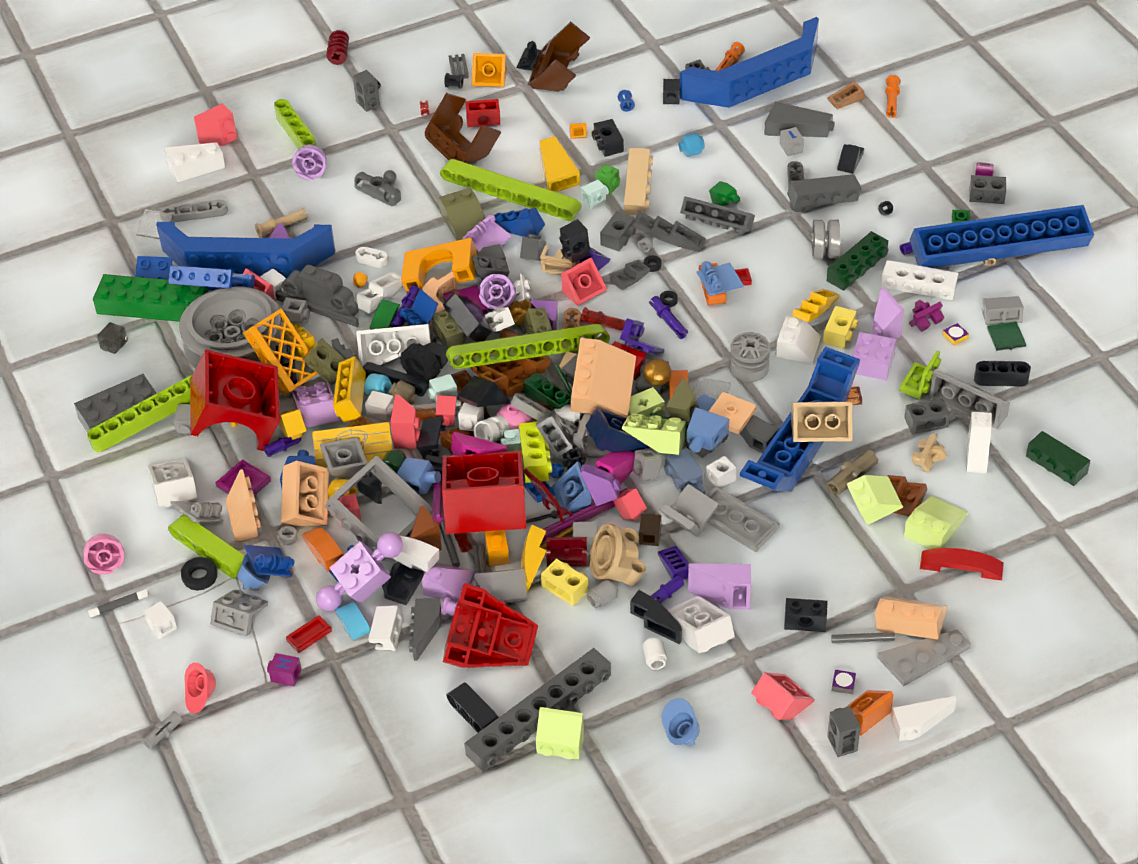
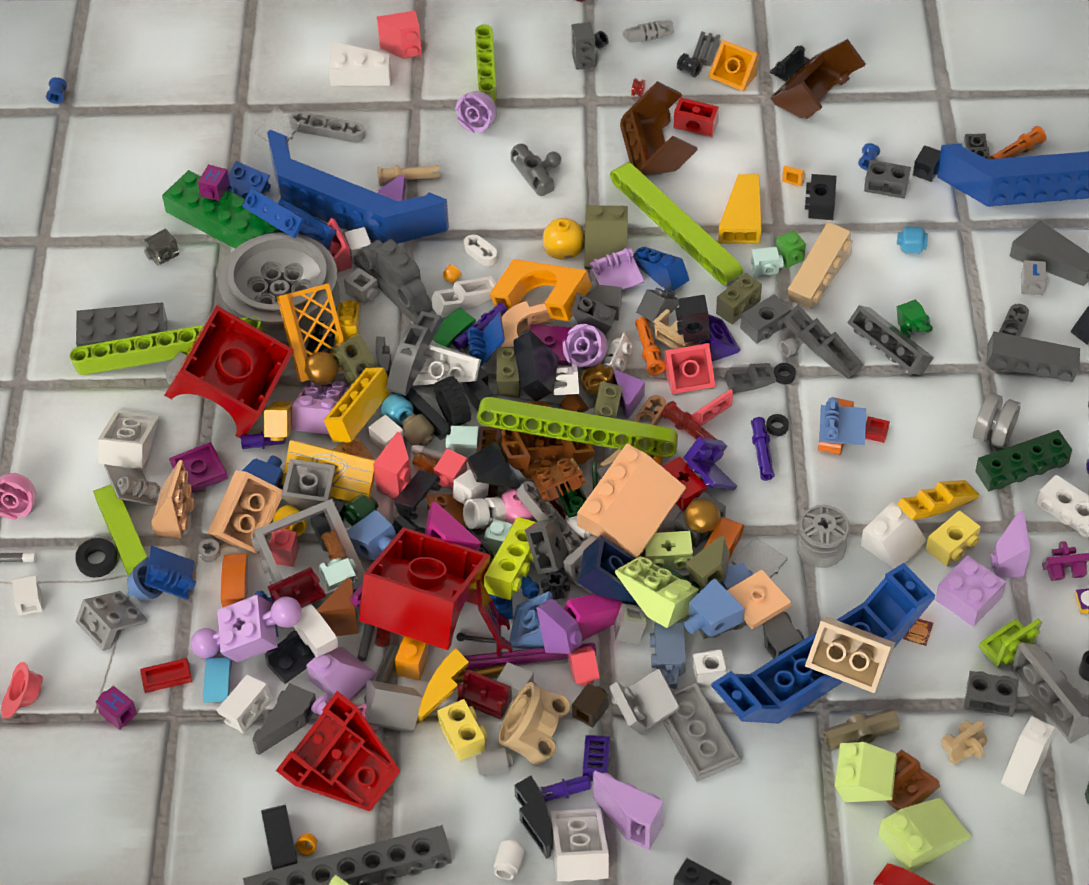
camera: 25 degrees right, 5 degrees up
none -> magenta brick [198,164,230,201]
none -> dark red hinge [267,567,326,608]
none -> light orange hinge [296,833,318,855]
none -> pearl gold hair [304,352,338,385]
none -> light aqua brick [318,558,357,591]
none -> clear orange pin [321,530,346,560]
none -> dark grey slope [386,311,443,396]
none -> dark orange hinge [531,457,586,502]
none -> yellow cylinder [543,218,584,260]
none -> light grey hinge [623,20,674,42]
none -> orange pin [635,317,666,375]
none -> coral slope [689,389,733,427]
none -> olive brick [716,273,762,325]
none -> dark grey brick [864,160,911,199]

